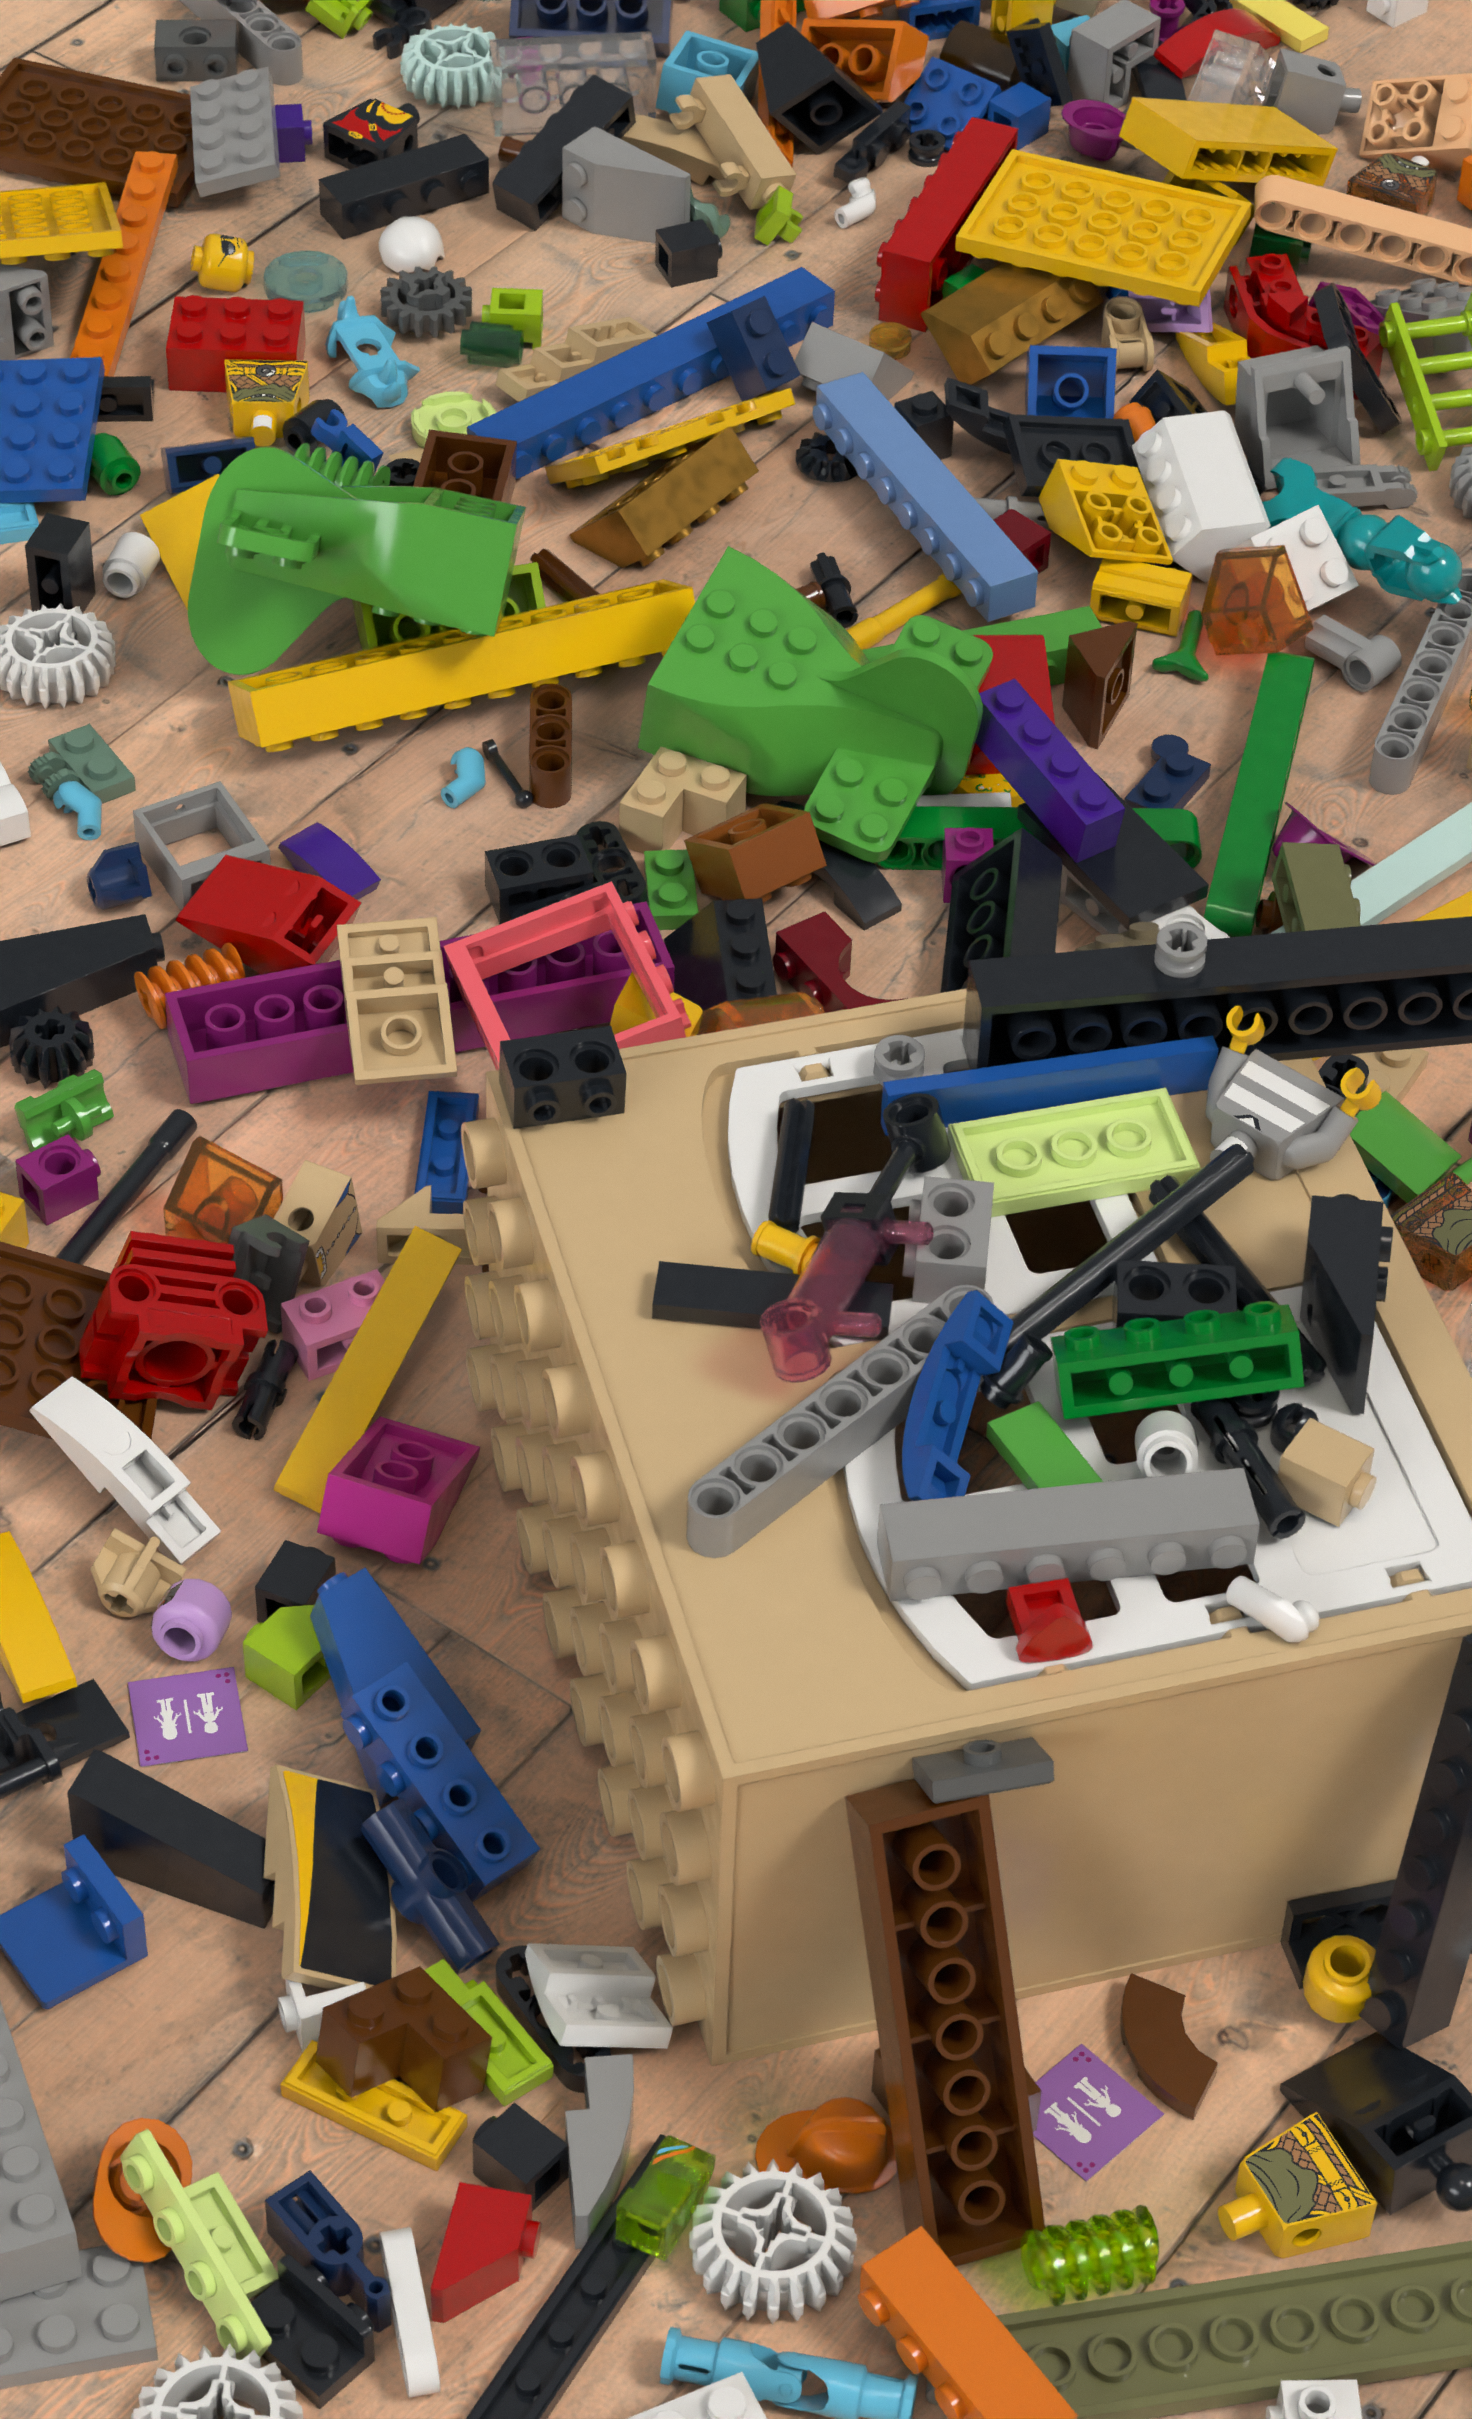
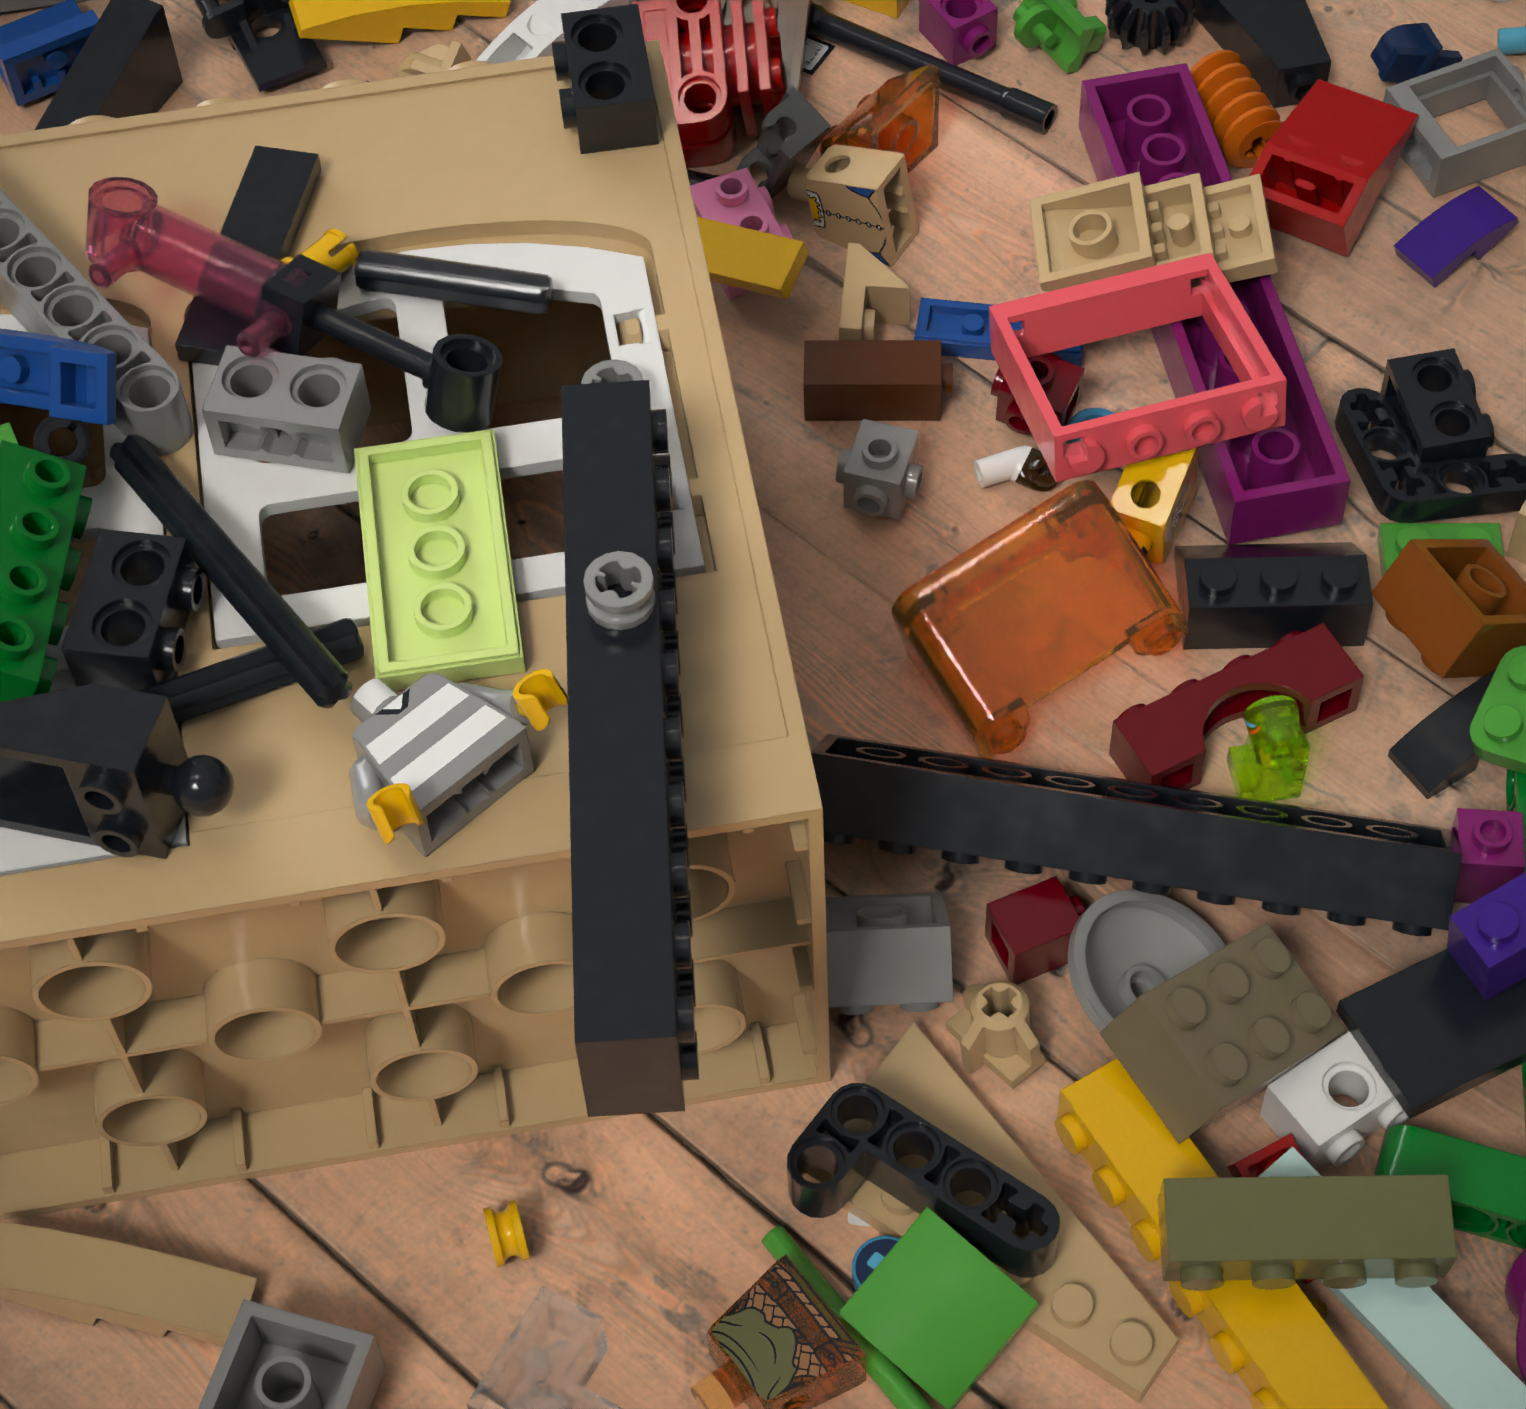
camera: 100 degrees right, 10 degrees up
blue tile [881,1035,1218,1136] -> none
none -> clear neon green leg [1226,695,1310,802]

